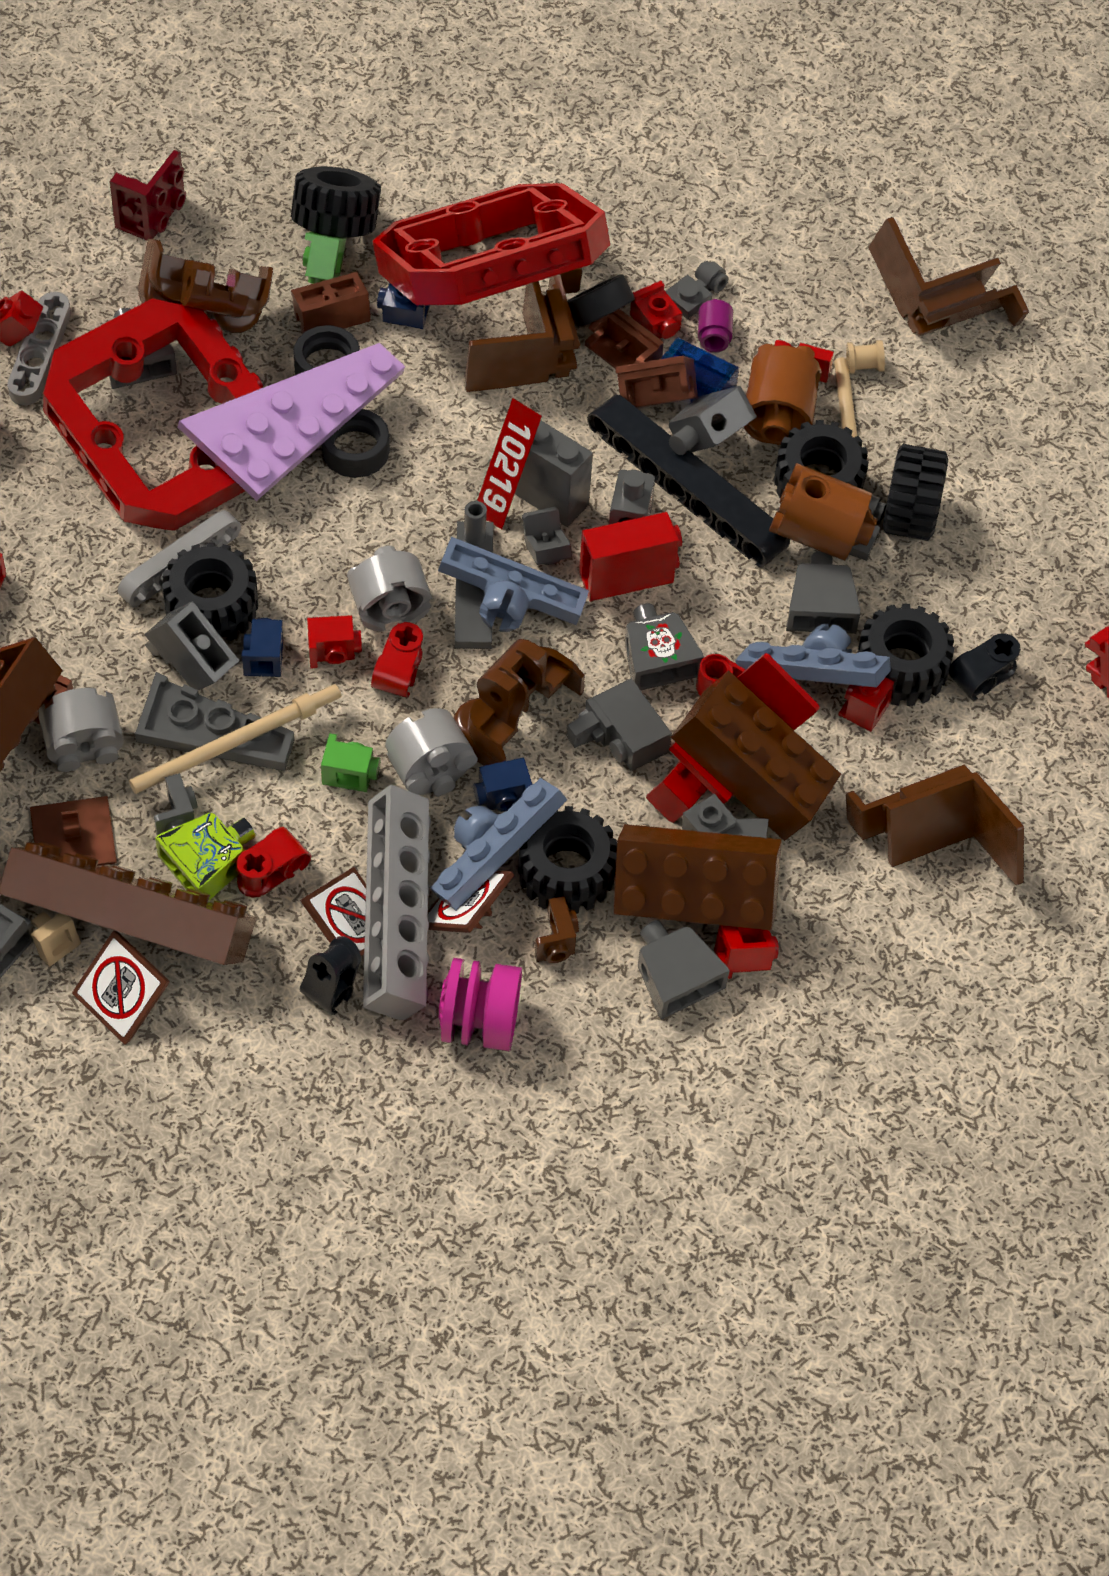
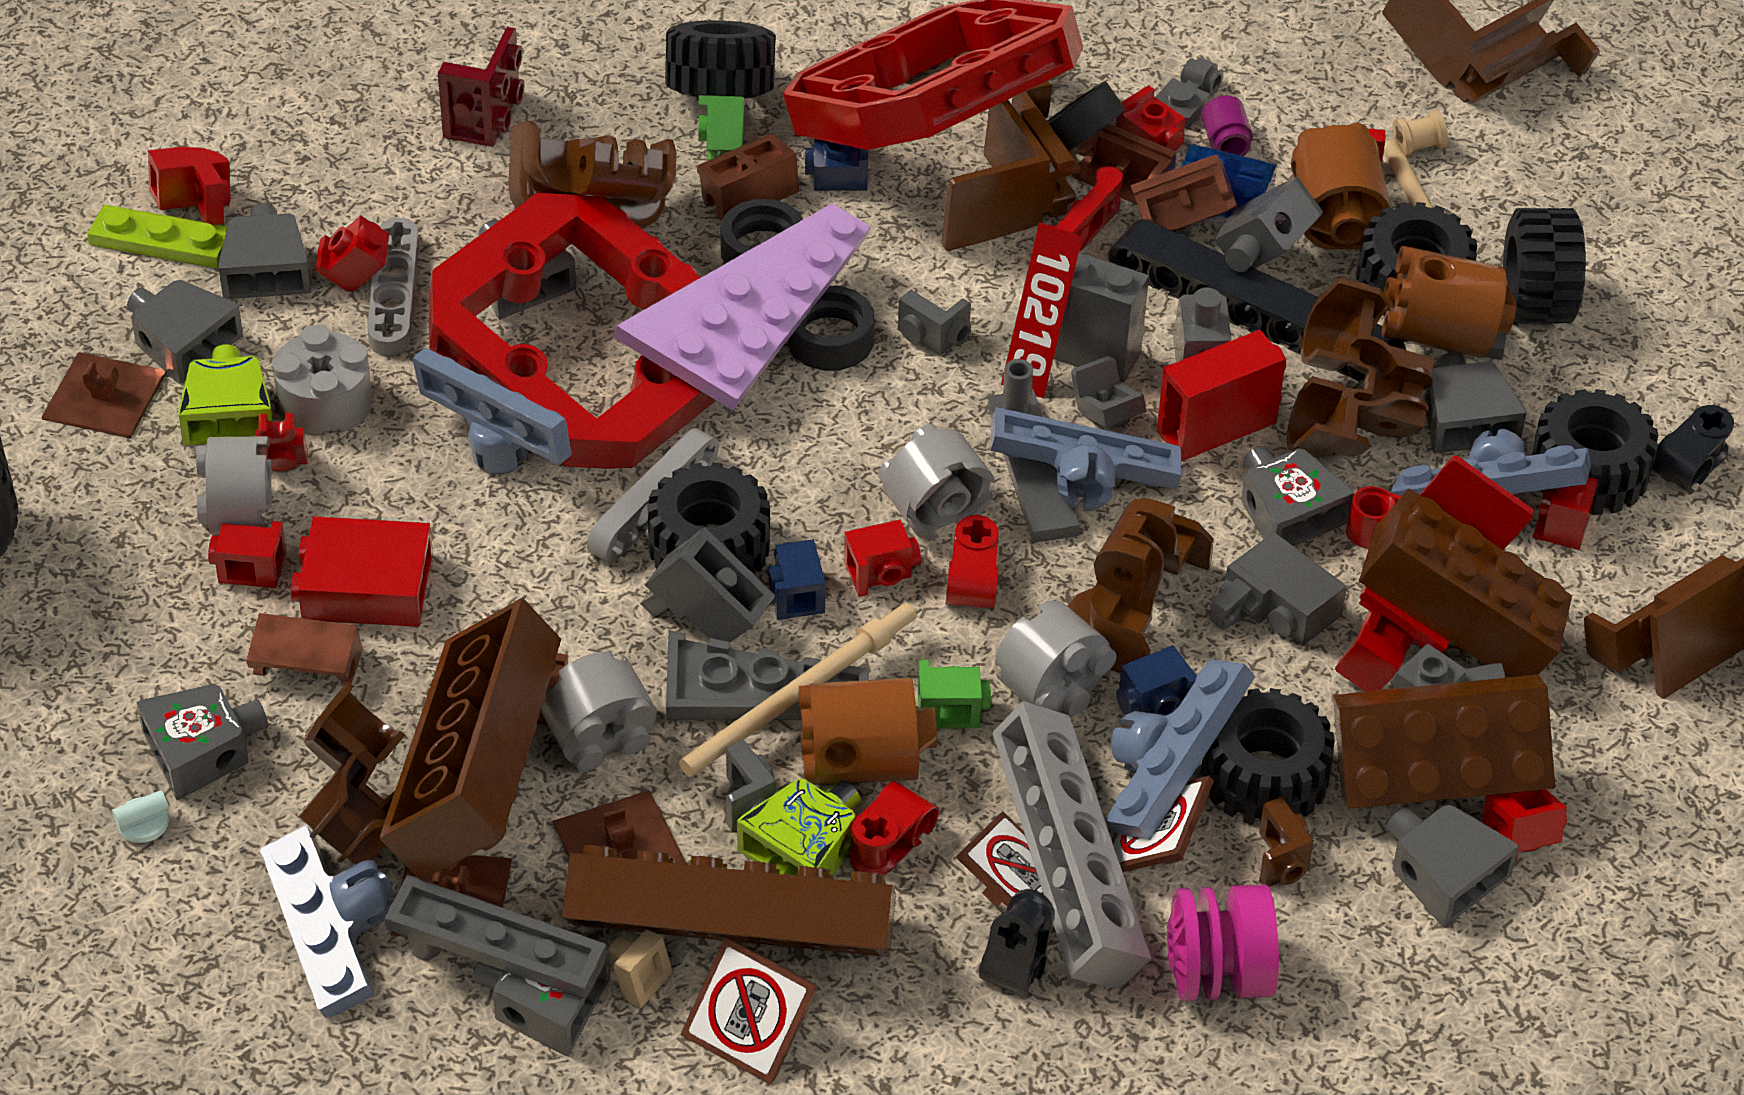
camera: 10 degrees left, 10 degrees down
none -> sand blue plate [412,347,572,474]
none -> dark orange cylinder [799,678,937,786]
none -> dark grey bracket [898,290,971,356]
none -> red plate [1052,166,1123,252]
none -> reddish brown piece [1287,277,1434,458]

